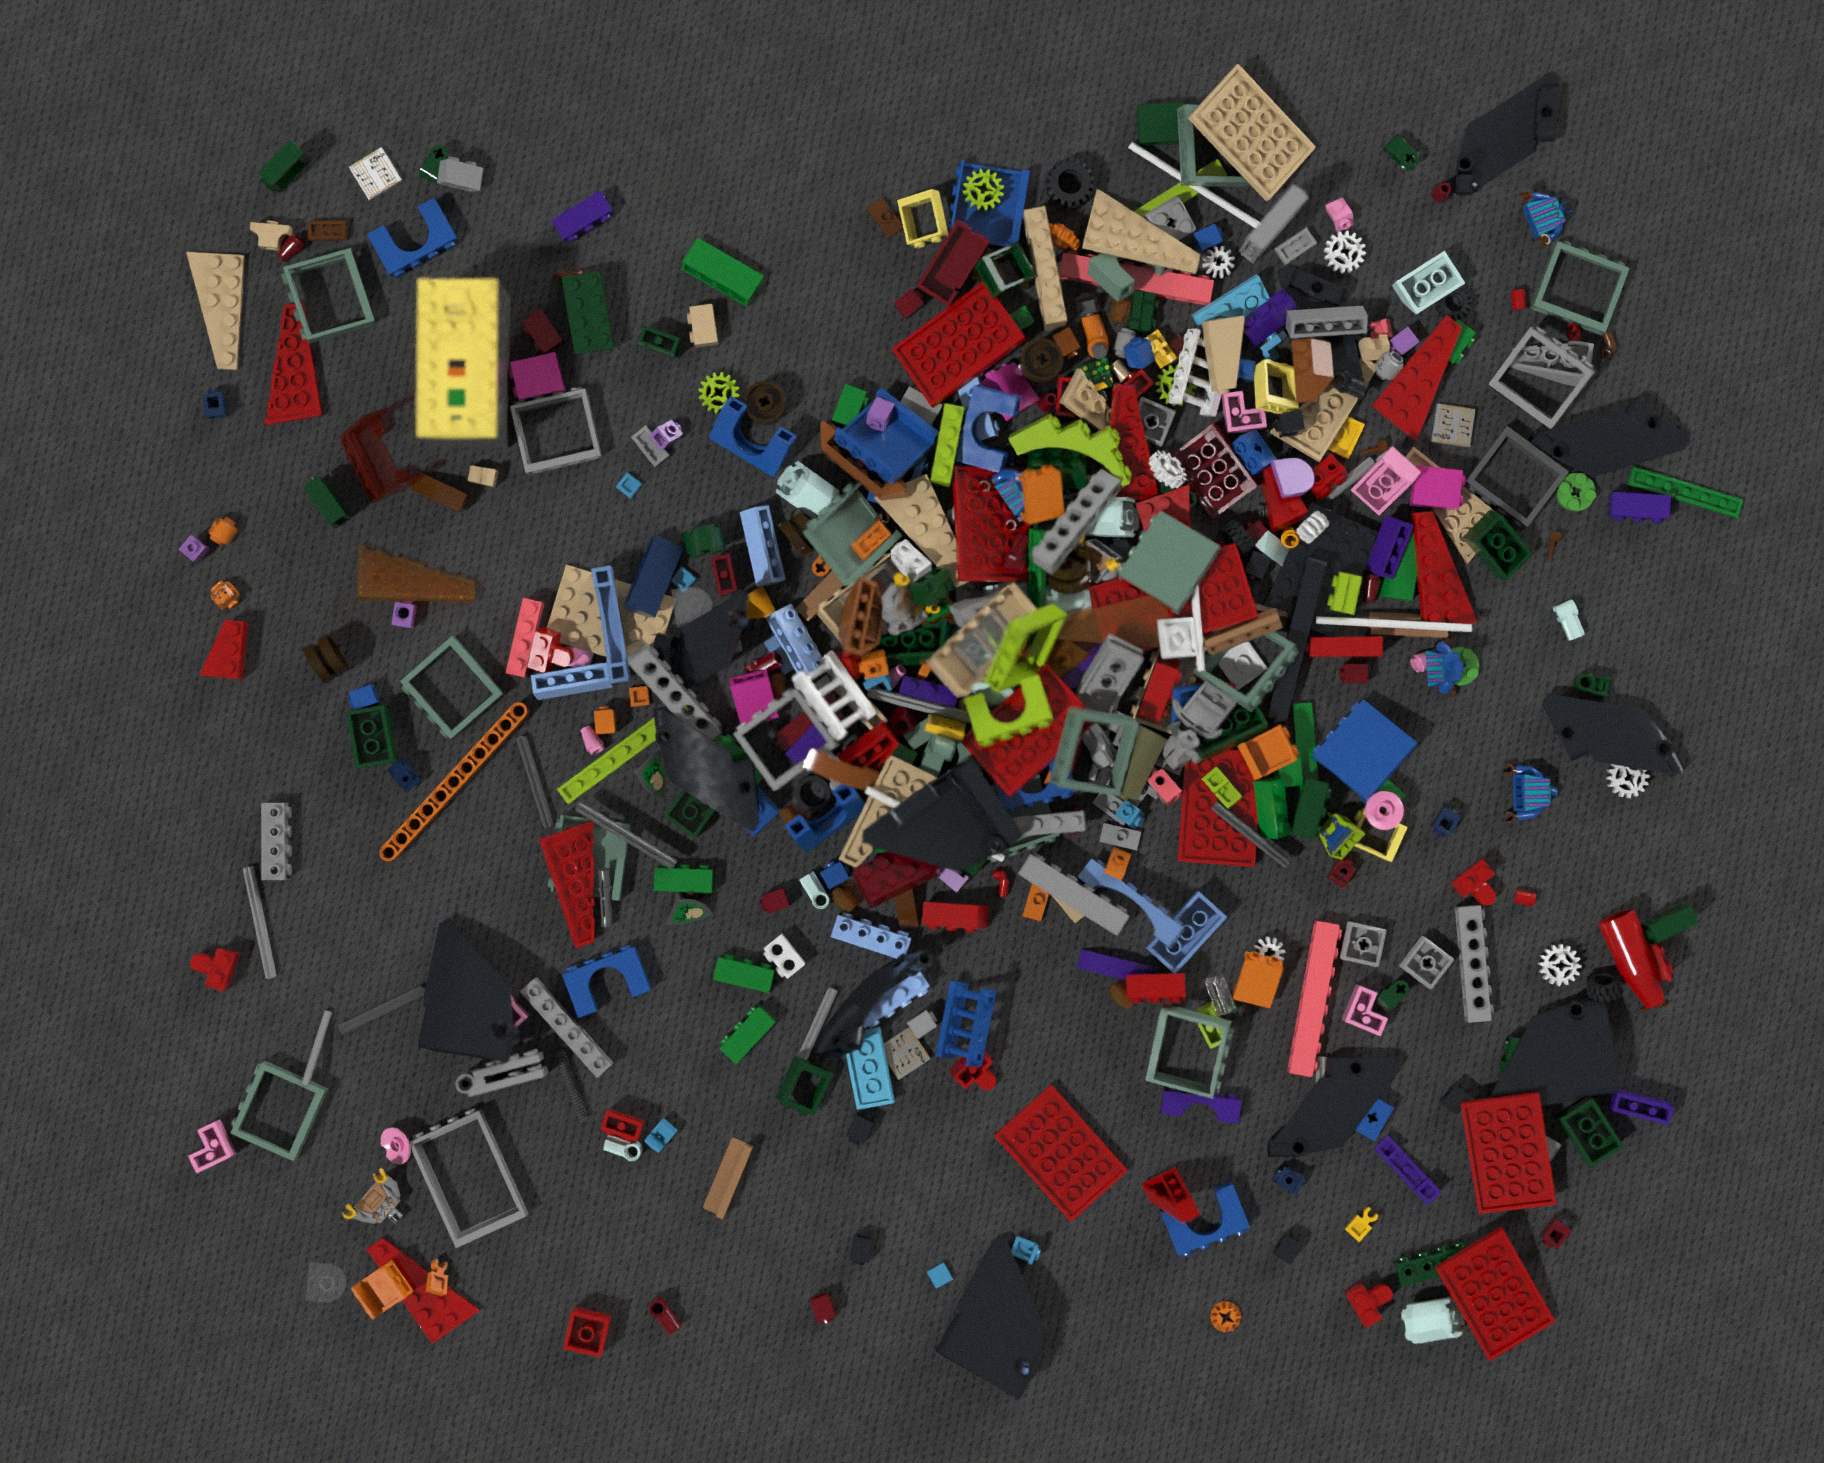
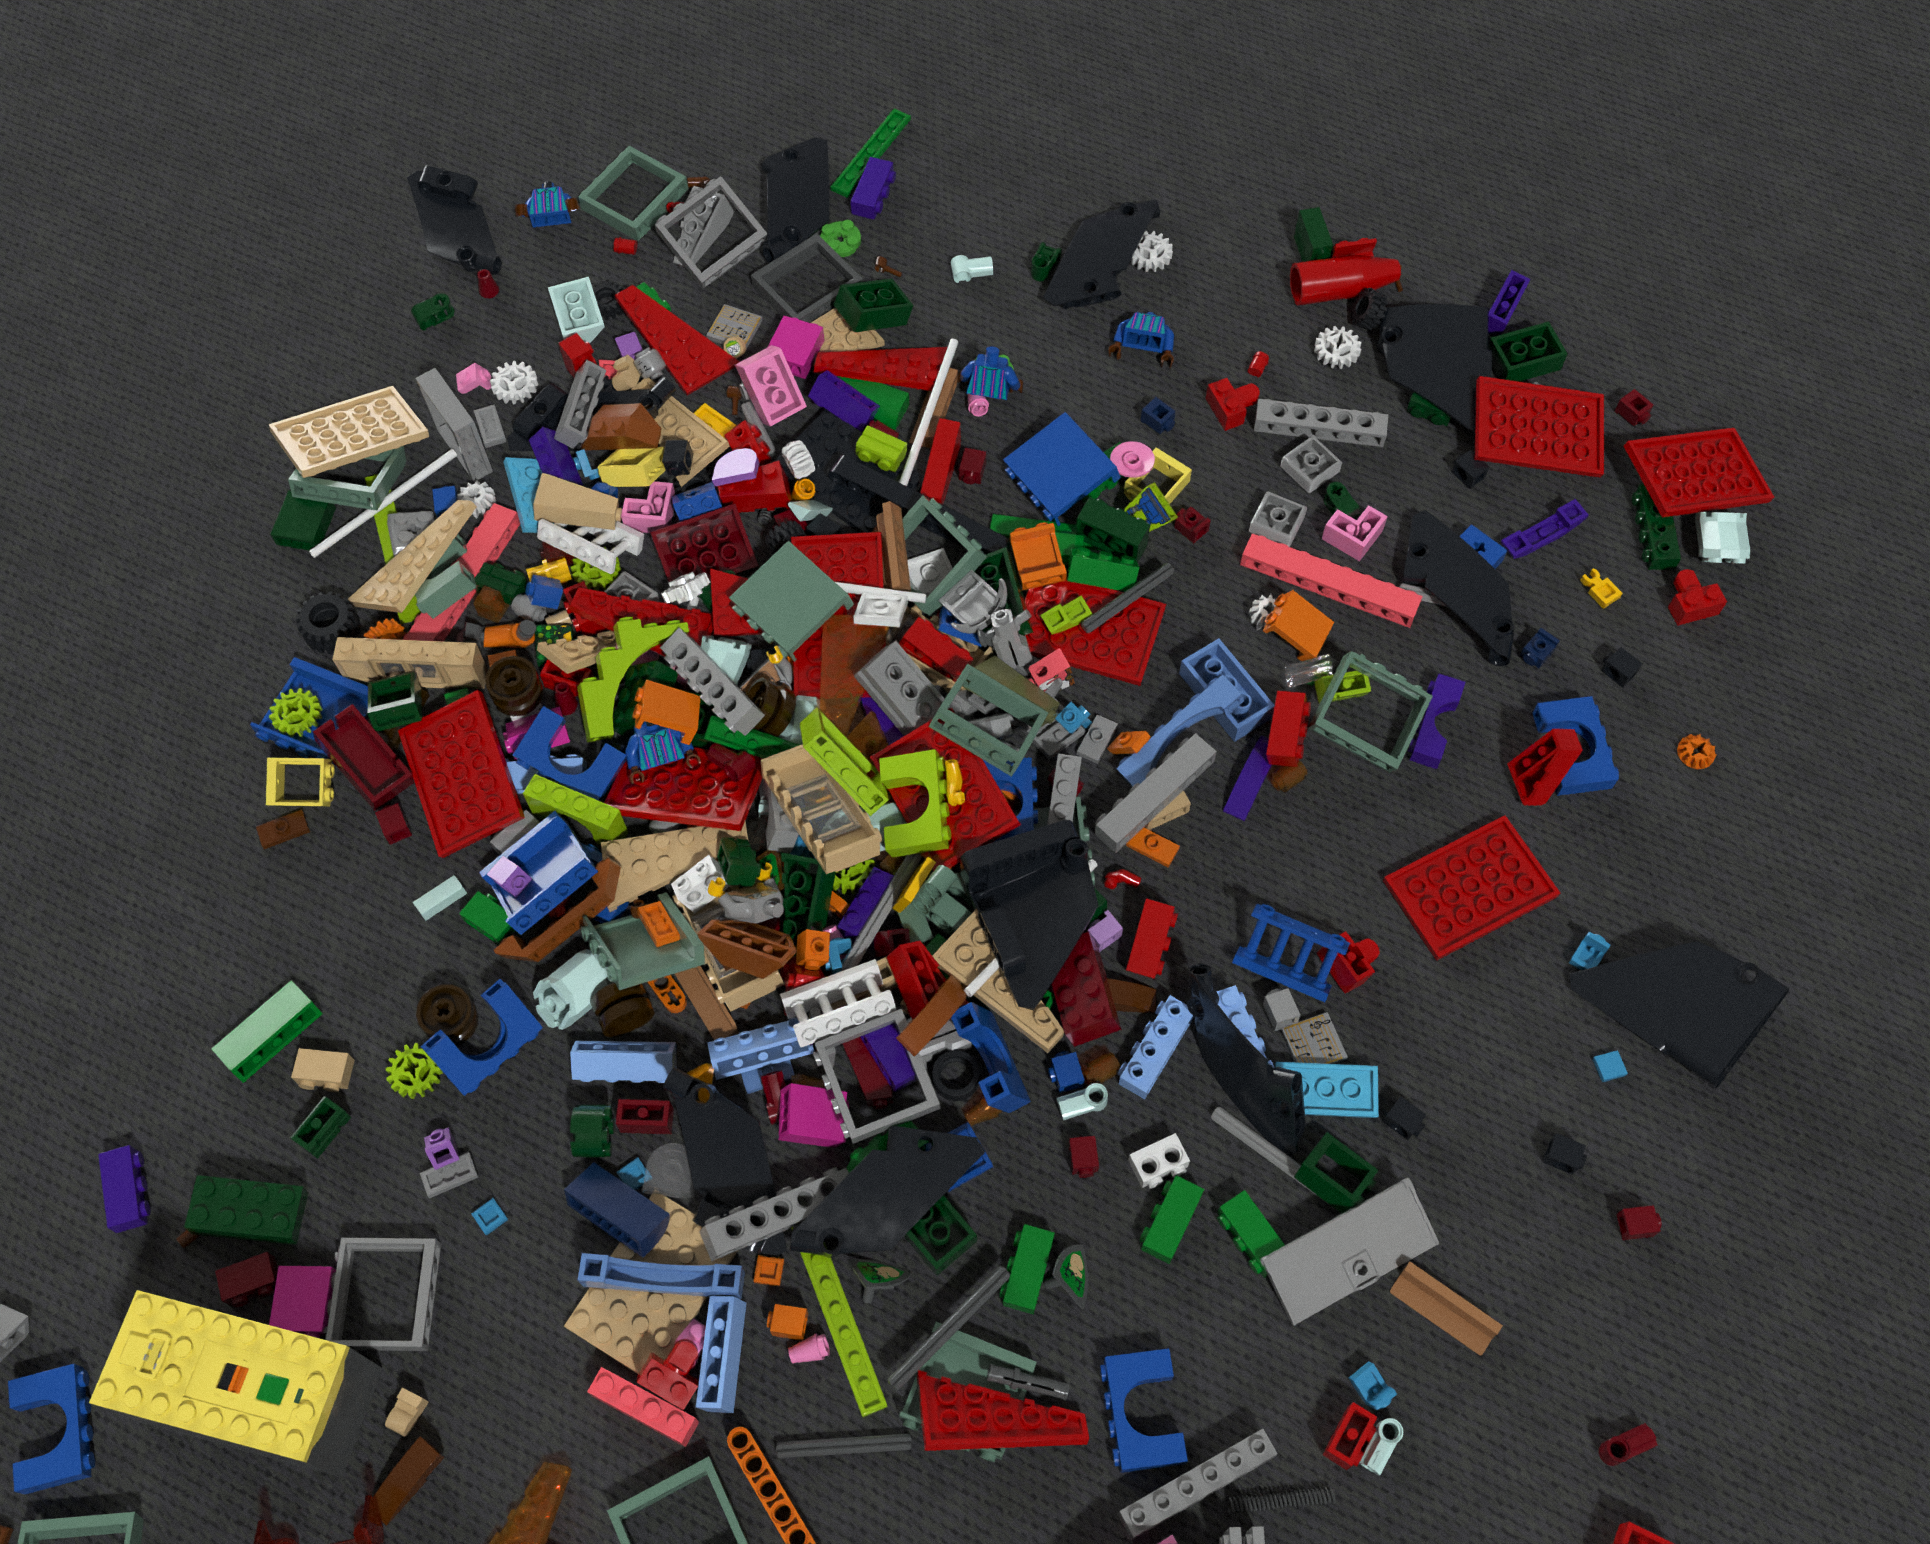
camera: 80 degrees left, 25 degrees down
none -> light aqua slope [413,875,467,921]
none -> red brick [559,333,597,378]
none -> tile [724,336,746,358]
none -> yellow arm [945,759,965,806]
none -> light grey door [1260,1177,1439,1326]

